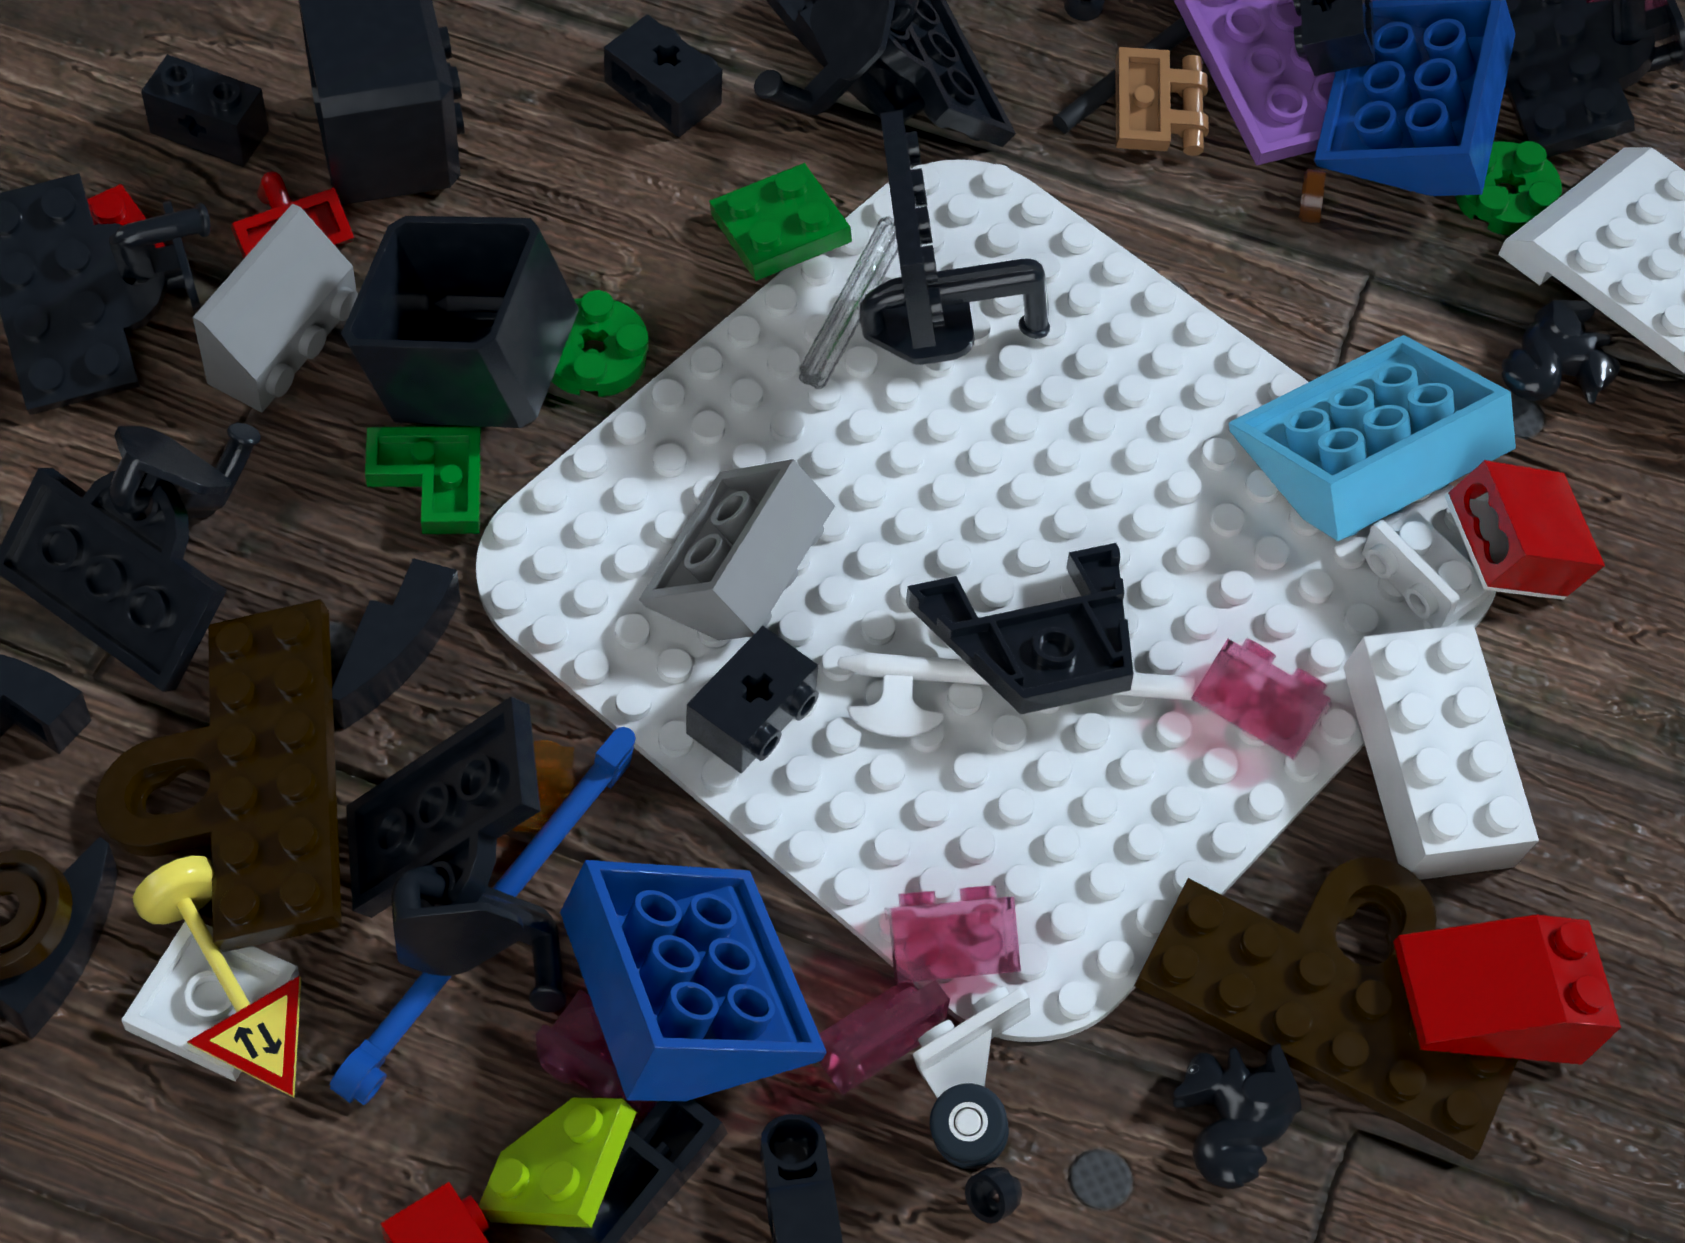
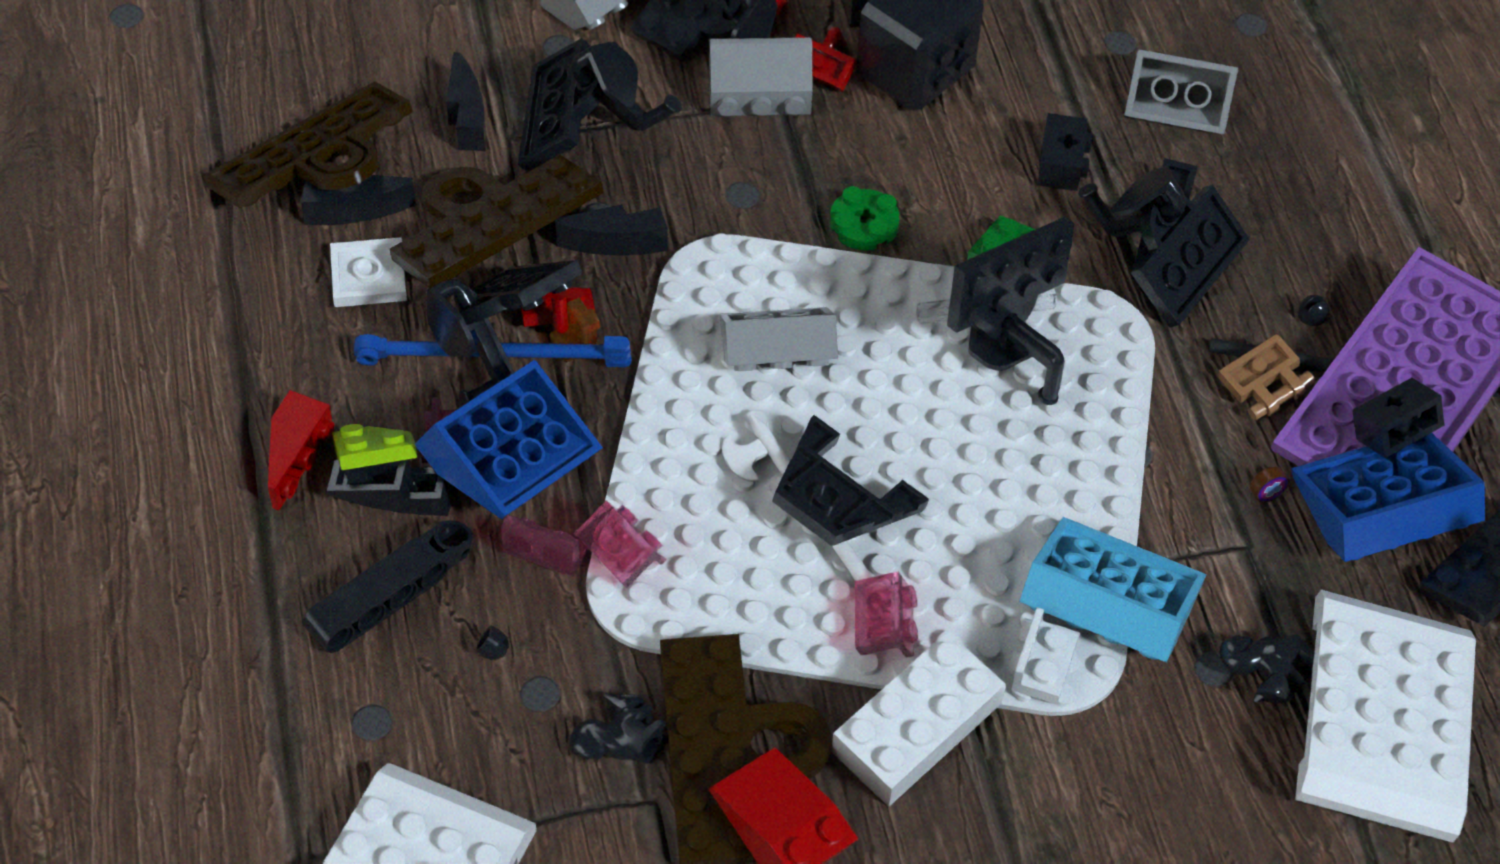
camera: 60 degrees right, 5 degrees down
light yellow piece [132,855,301,1098] -> none
black plate [341,216,579,428] -> none
green plate [365,427,482,534] -> none
black brick [686,625,819,774] -> none
plate [912,986,1031,1169] -> none
red piece [1445,460,1605,600] -> none
green plate [1455,141,1562,236] -> none

